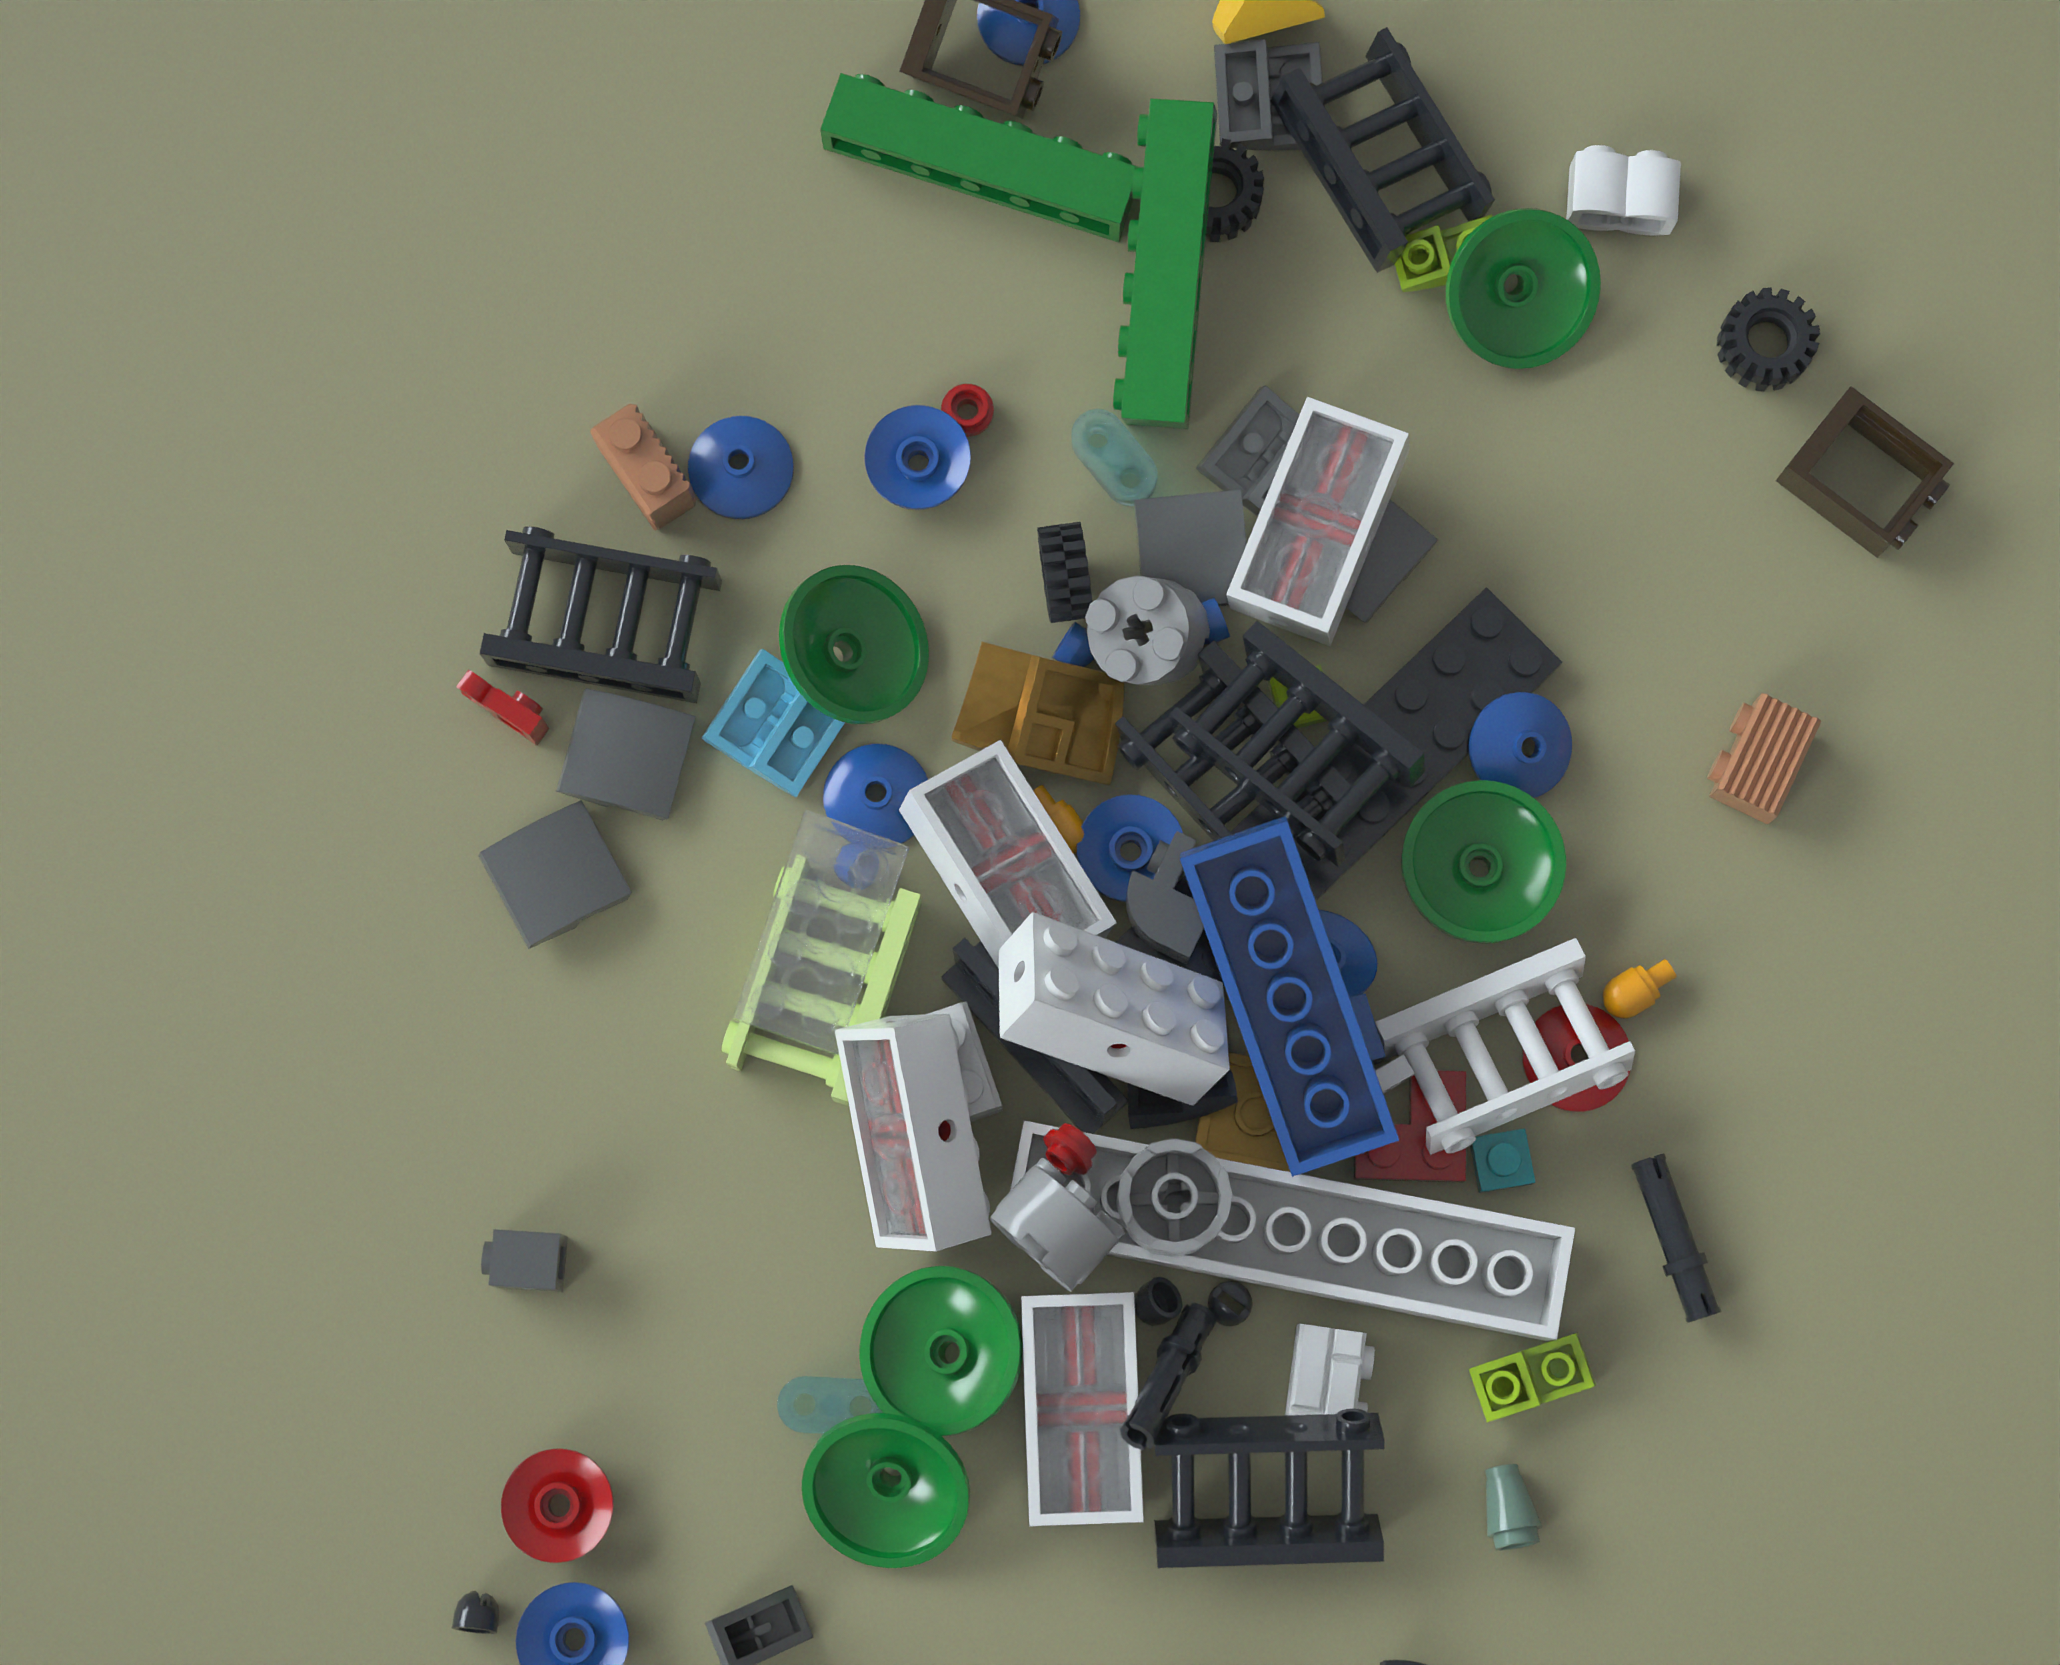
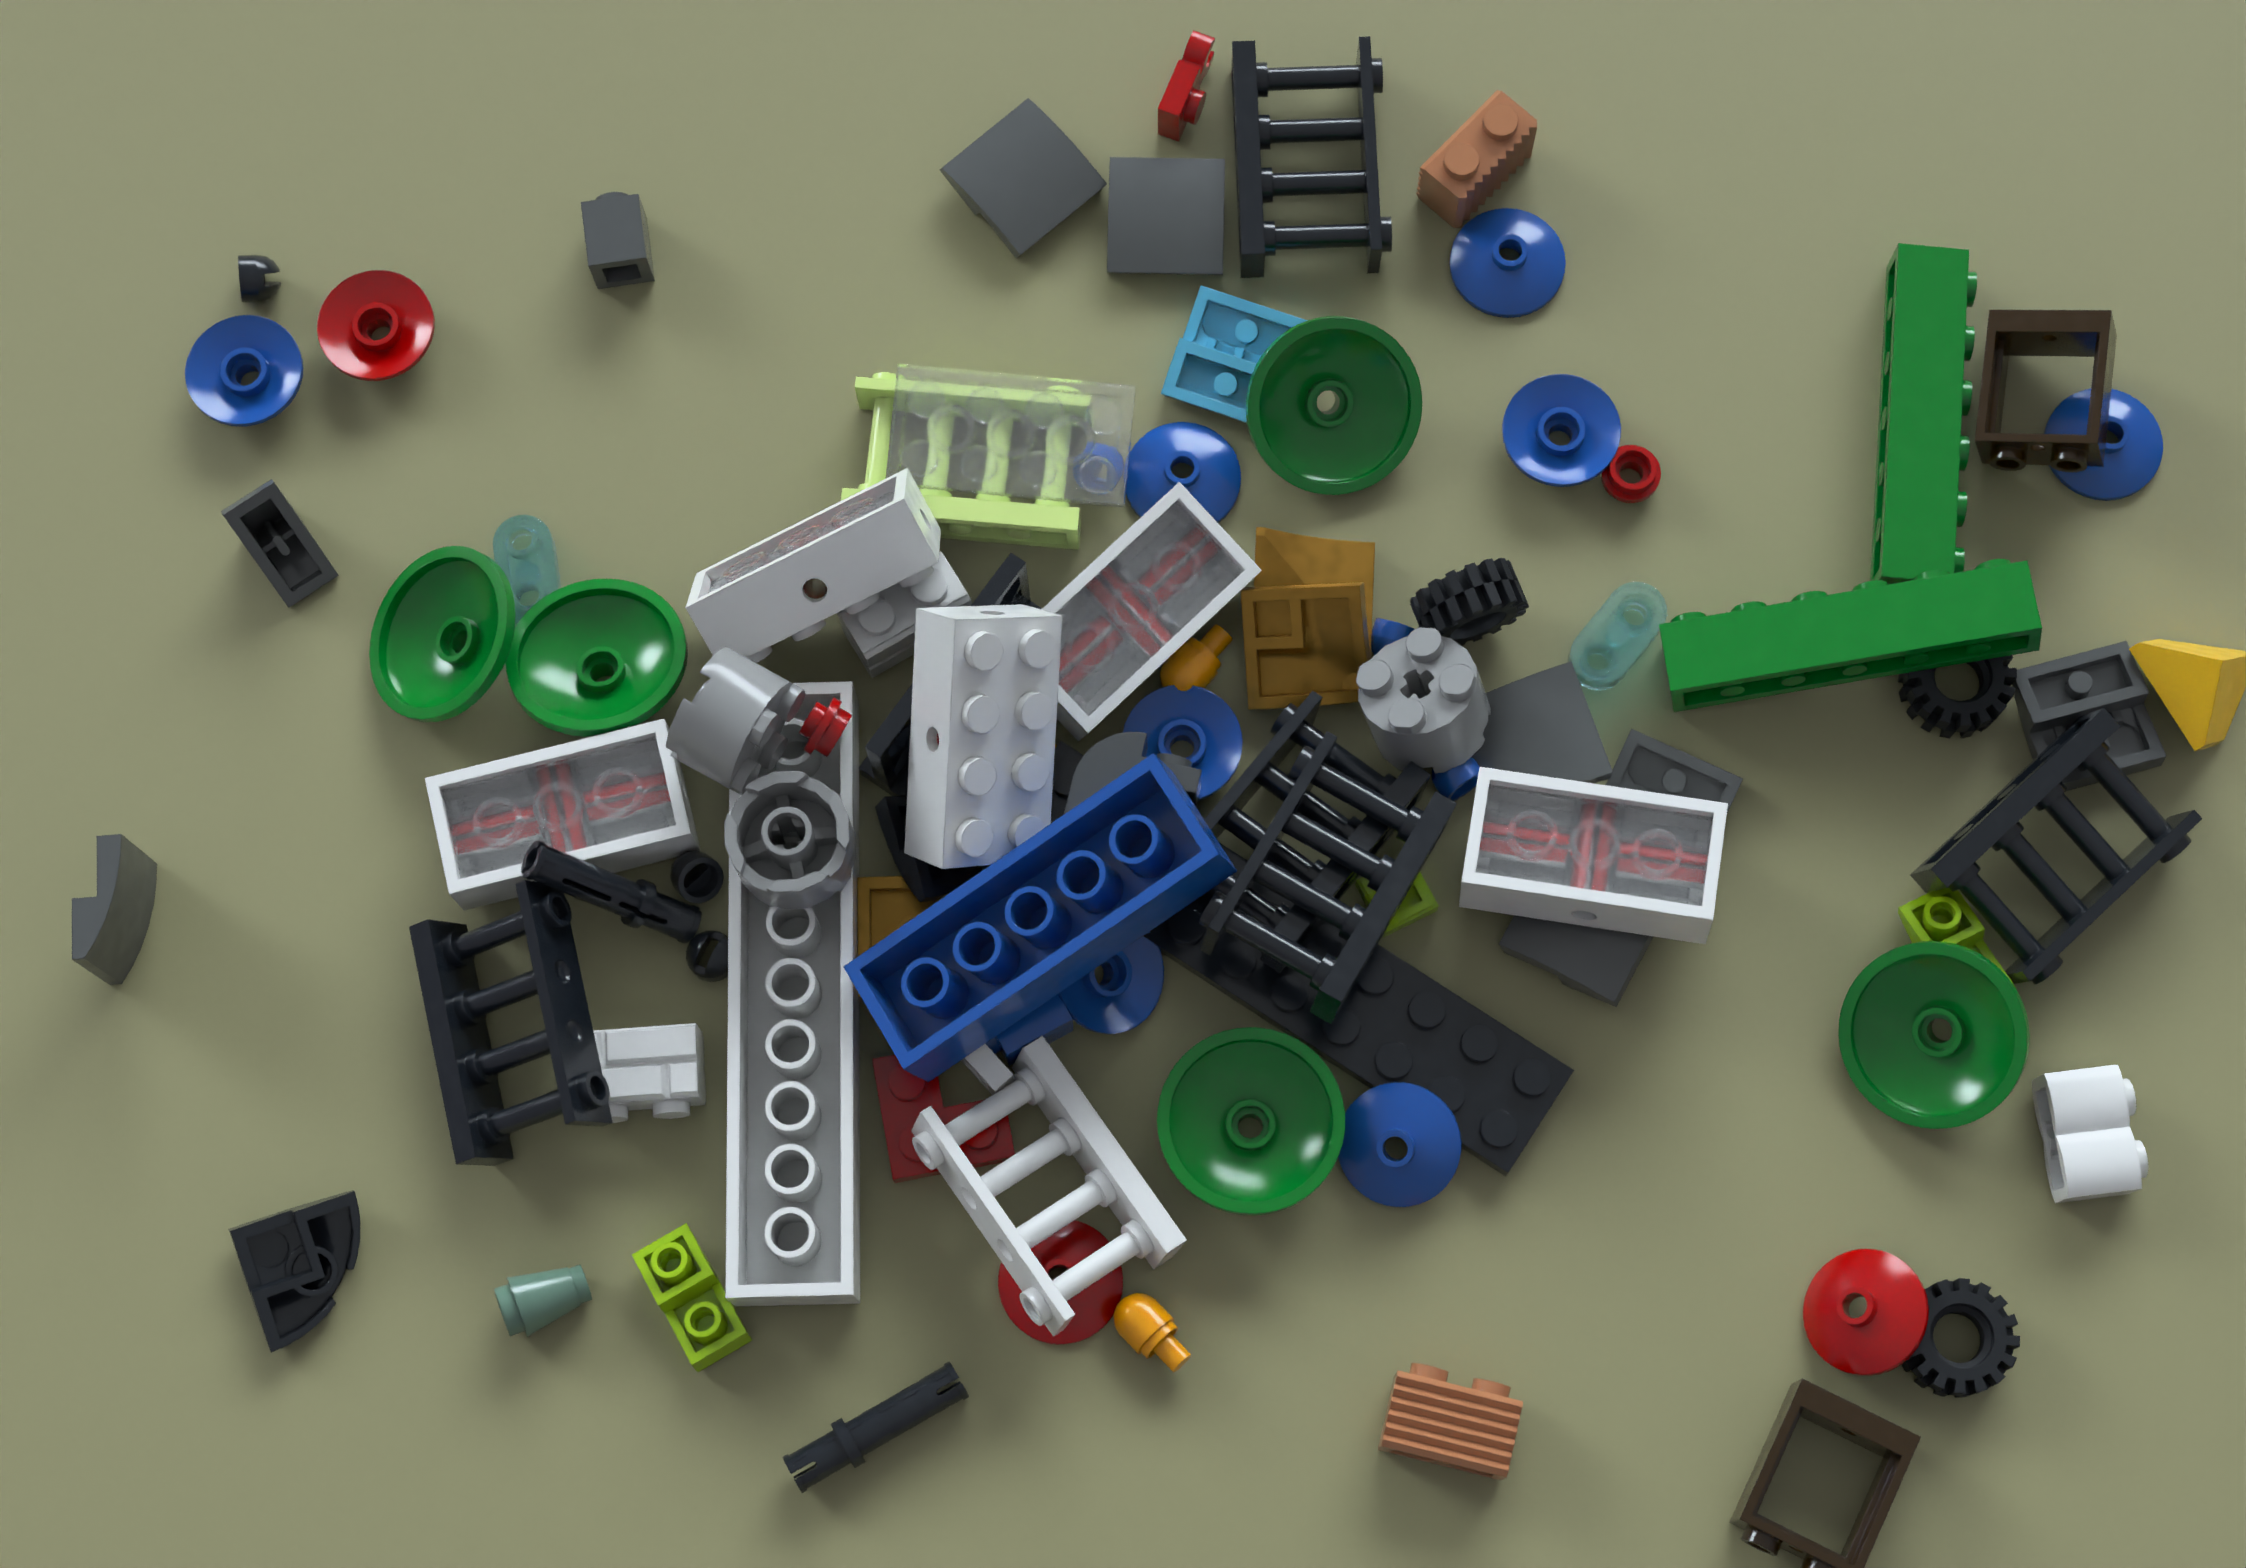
camera: 80 degrees right, 5 degrees down
teal plate [1470,1128,1536,1193] -> none
none -> red dish [1803,1249,1929,1376]

